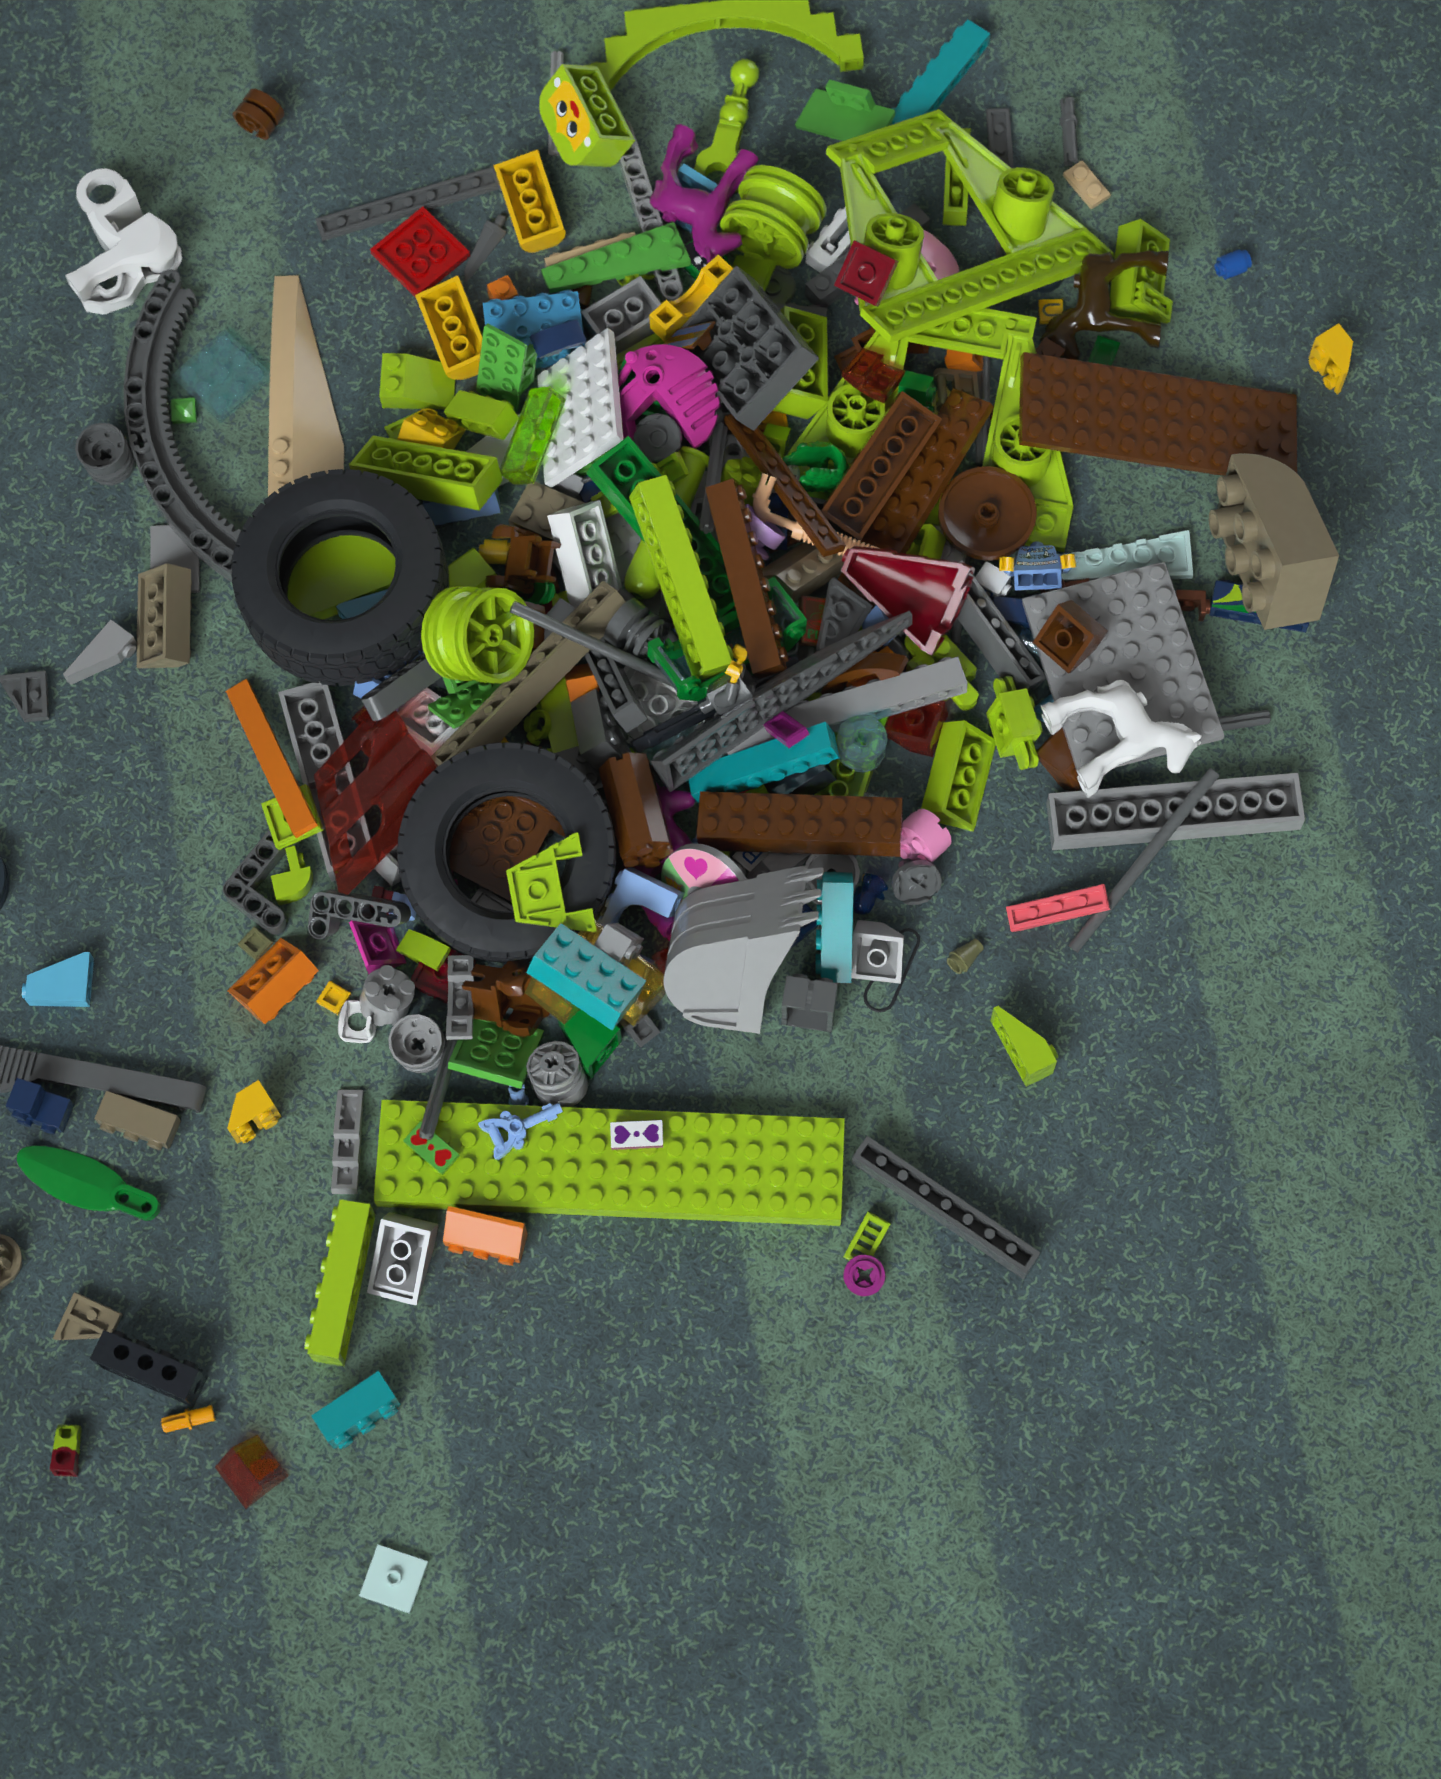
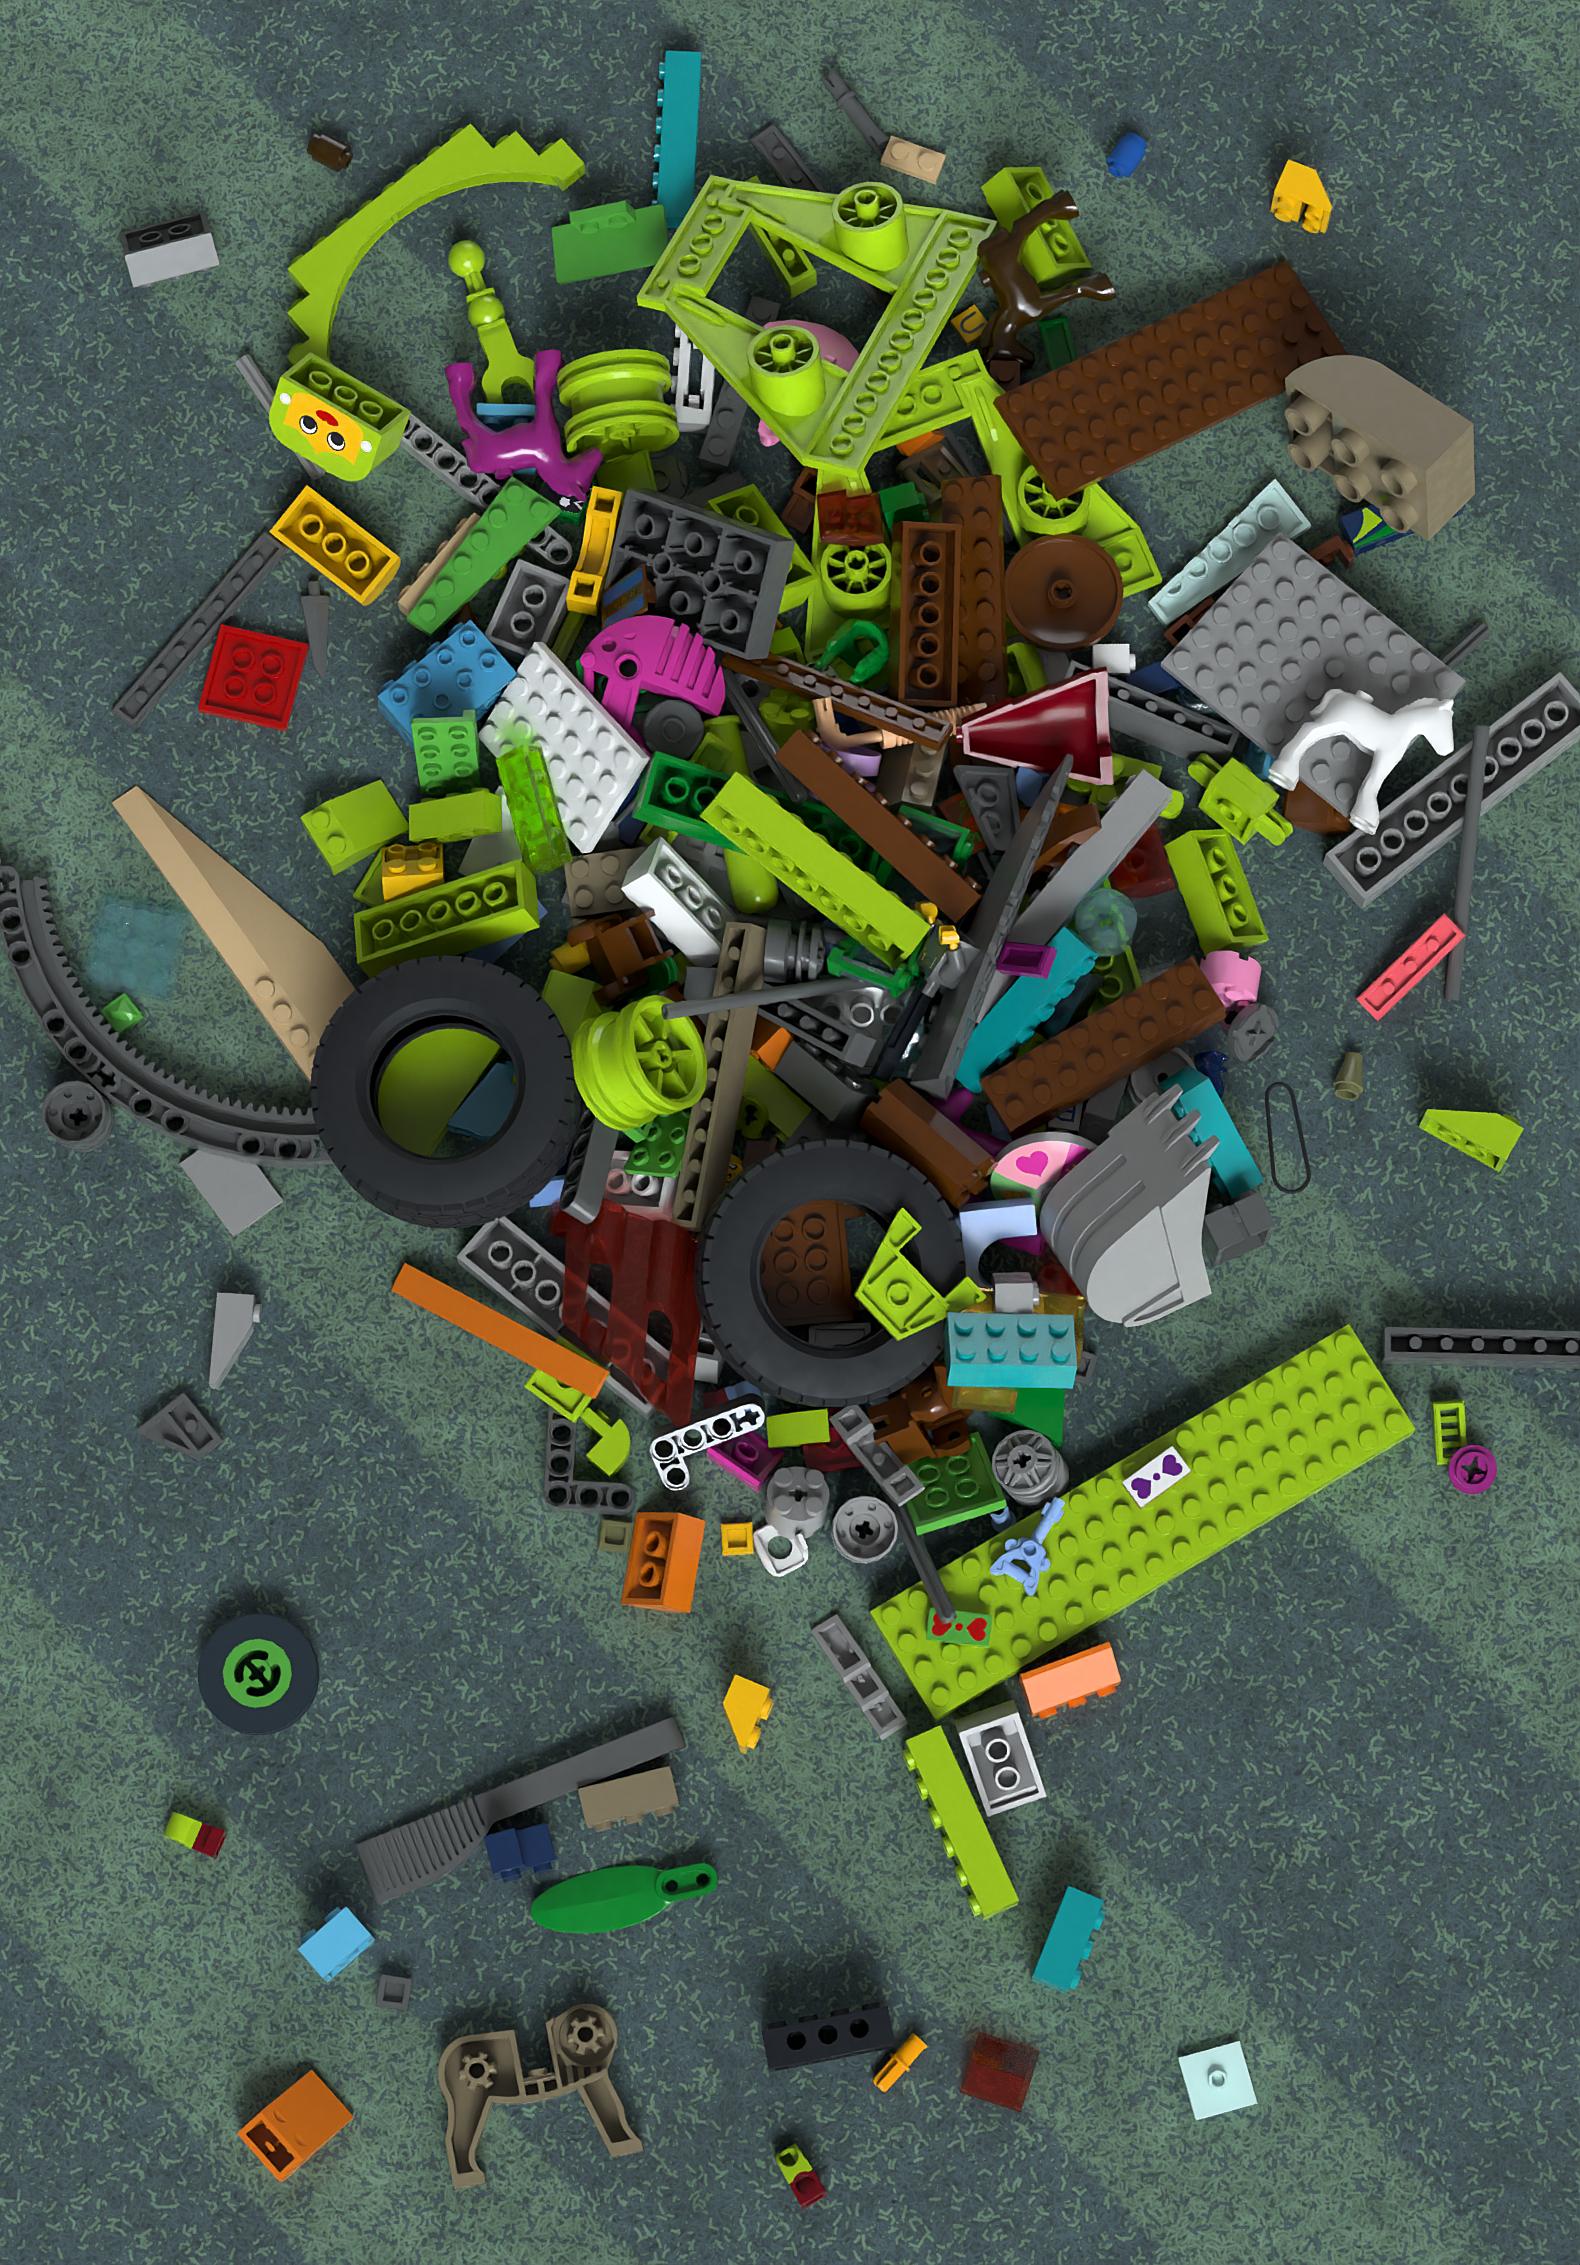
camera: 35 degrees left, 5 degrees up
medium azure slope [22,952,94,1007] -> none
dark tan wing [53,1292,123,1340] -> none
dark tan slope [137,563,192,668] -> none
yellow brick [415,276,483,380] -> none
orange brick [487,275,519,301] -> none
dark blue slope [530,319,586,359] -> none
dark red plate [834,240,899,307] -> none
light grey slope [852,920,904,984] -> none
medium blue torso [999,541,1076,590] -> none
reddish brown slope [1032,600,1108,674] -> none
lime tile [1134,281,1173,323] -> none

